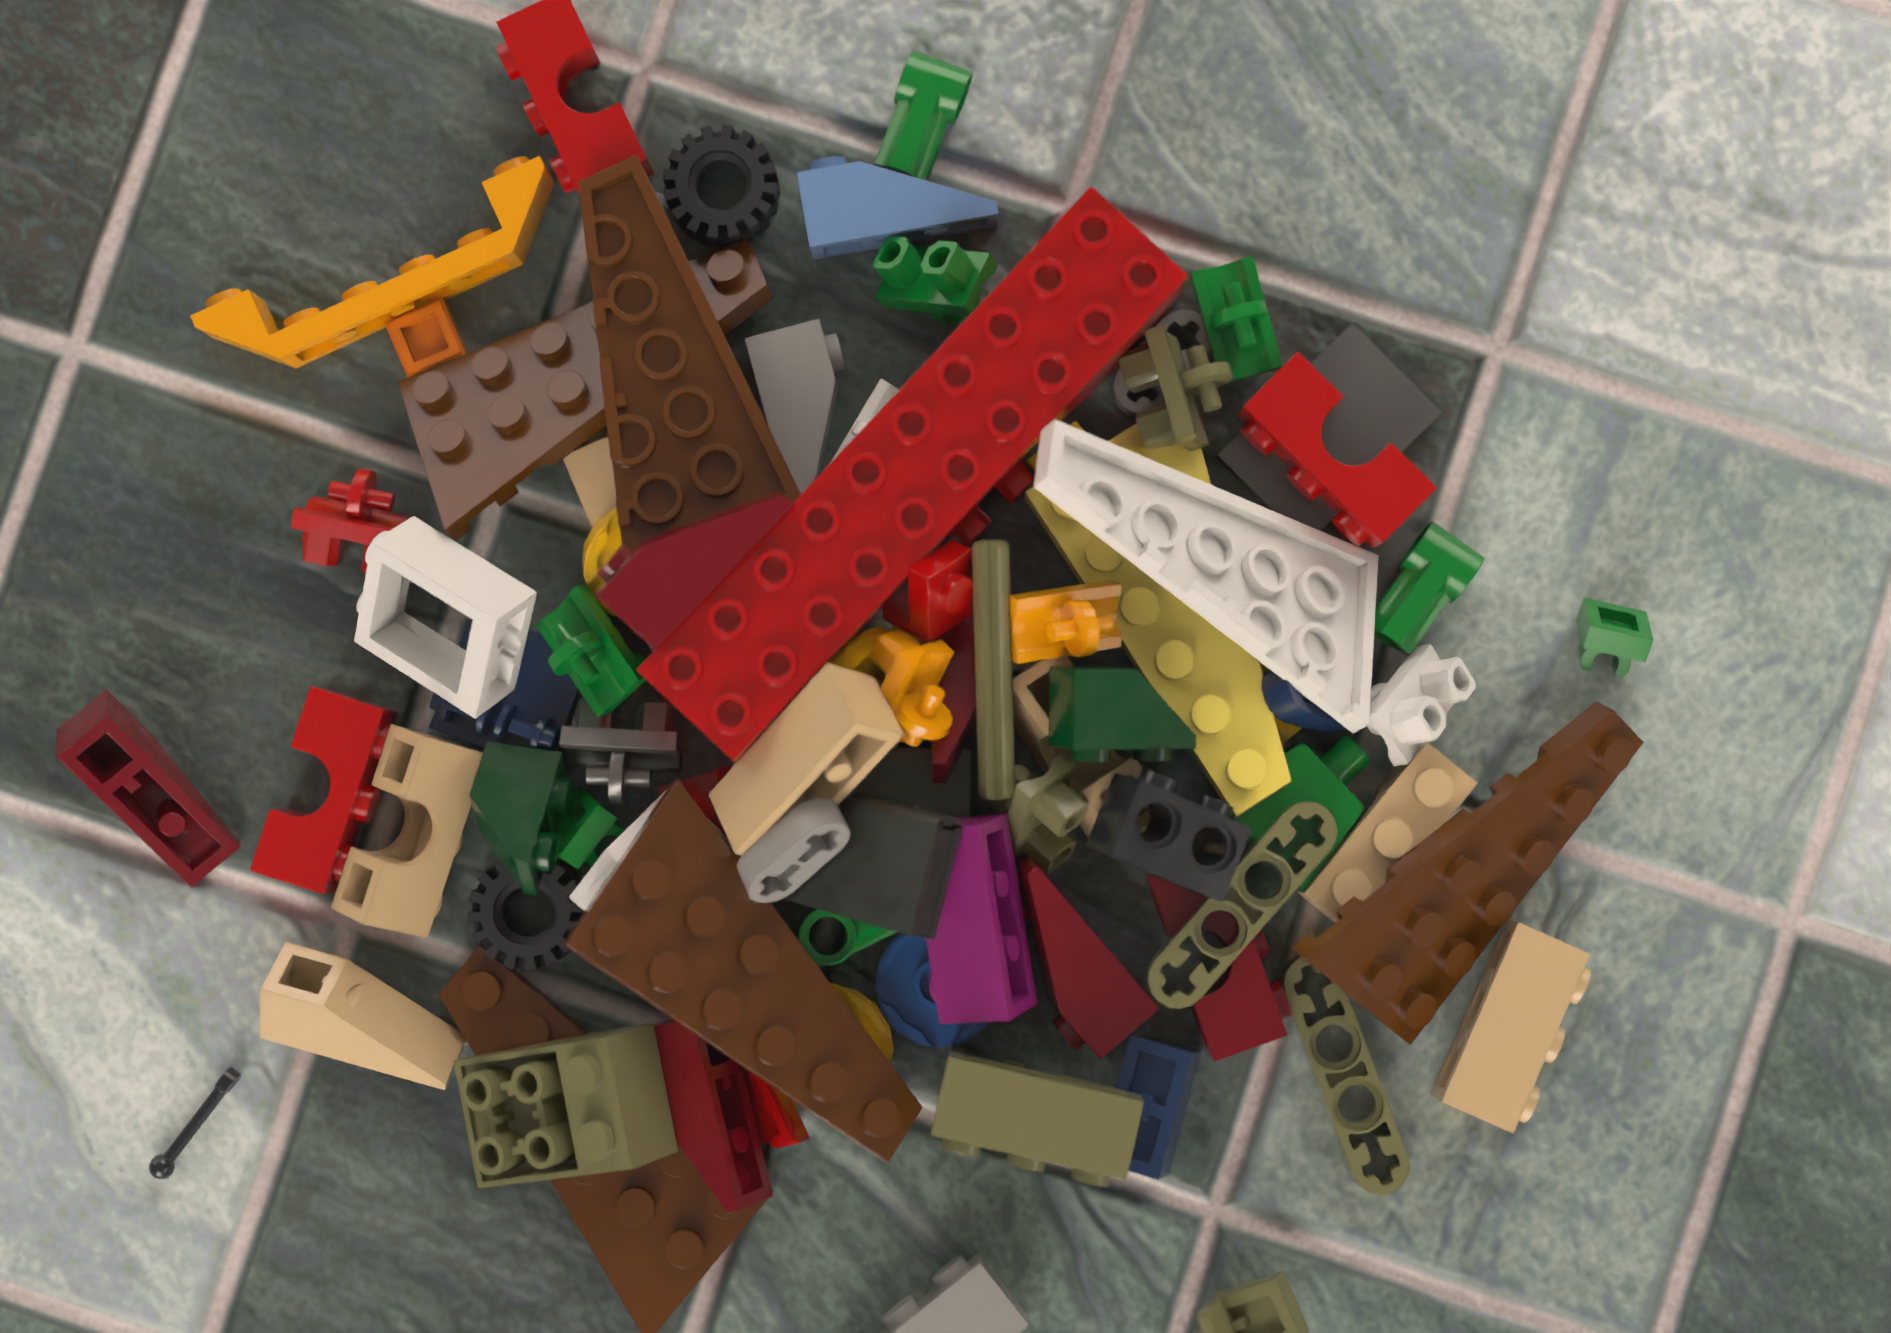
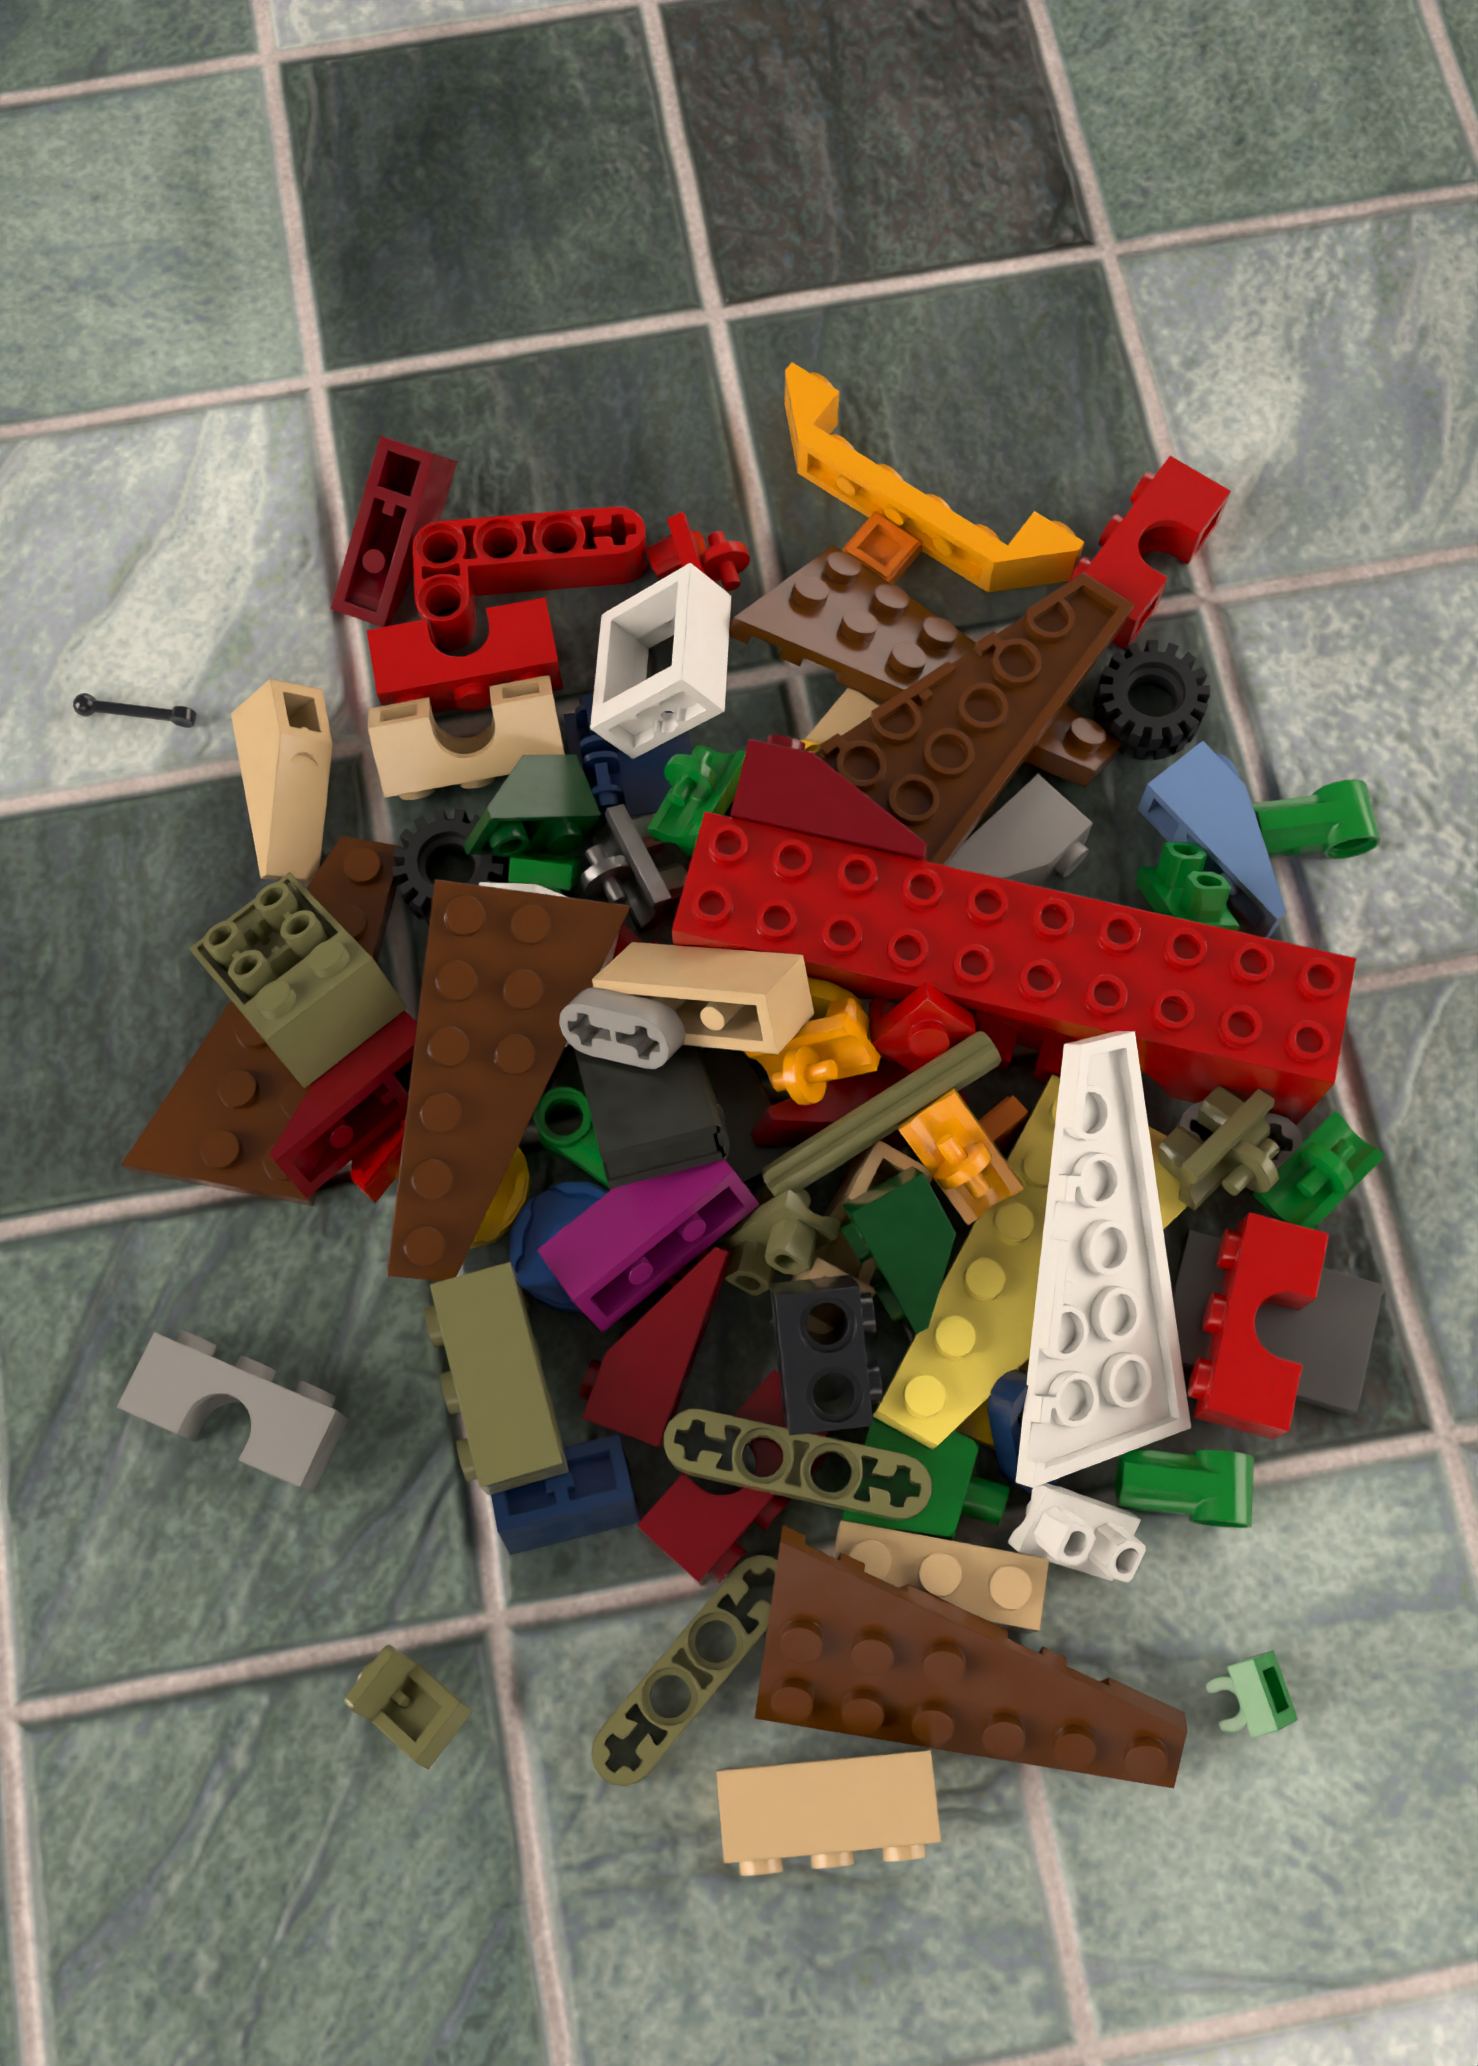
camera: 55 degrees right, 15 degrees down
none -> red beam [413,506,648,651]
none -> orange tile [978,1095,1029,1151]

